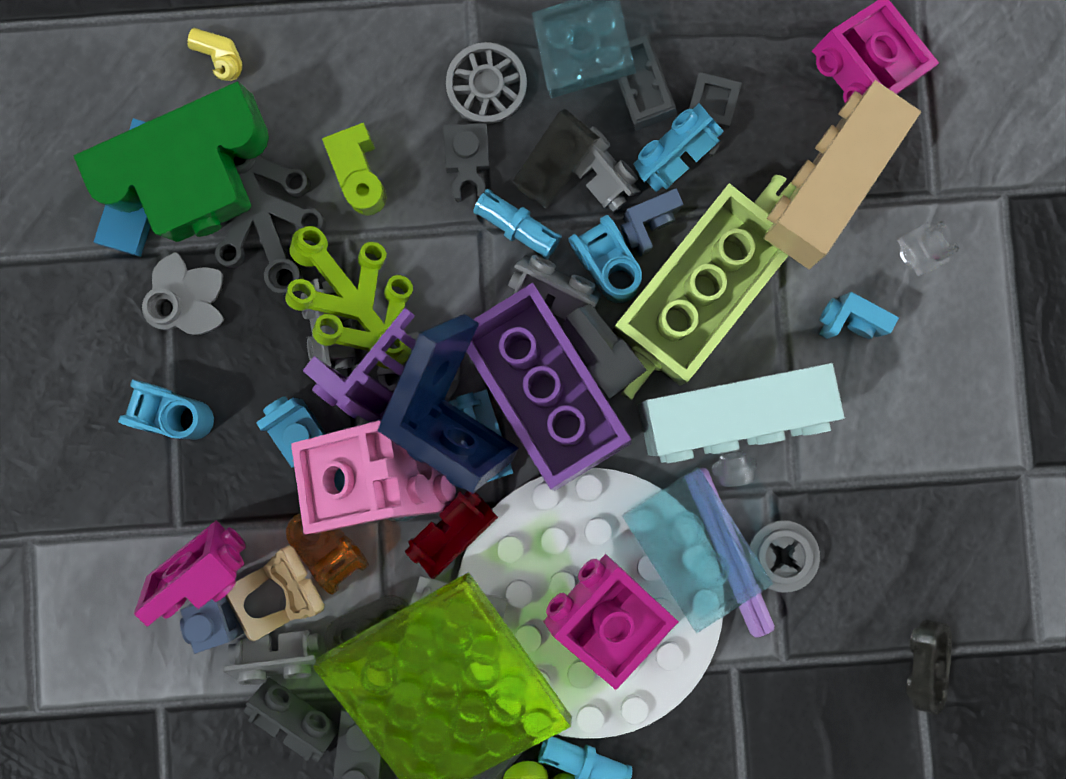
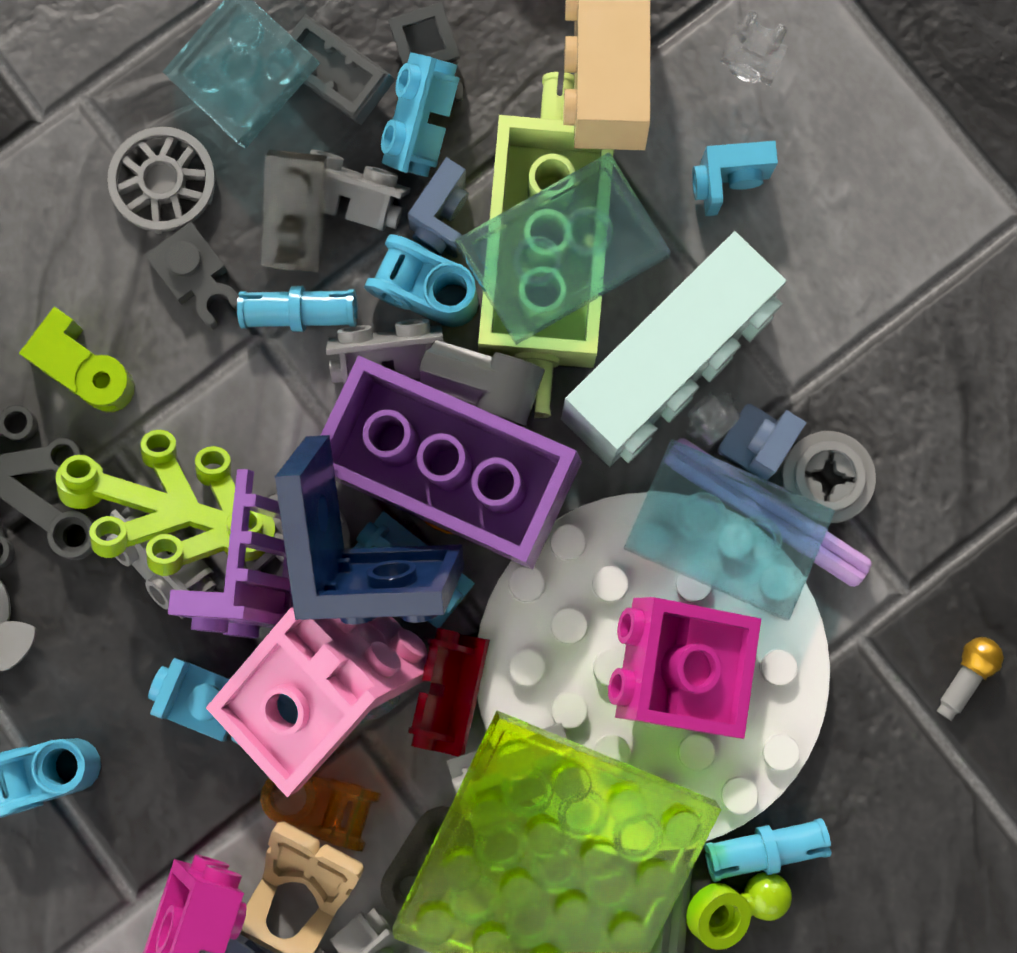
camera: 40 degrees left, 5 degrees down
none -> clear light blue tile [455,152,671,345]
none -> sand blue bracket [718,404,807,482]
none -> piece [936,637,1004,721]

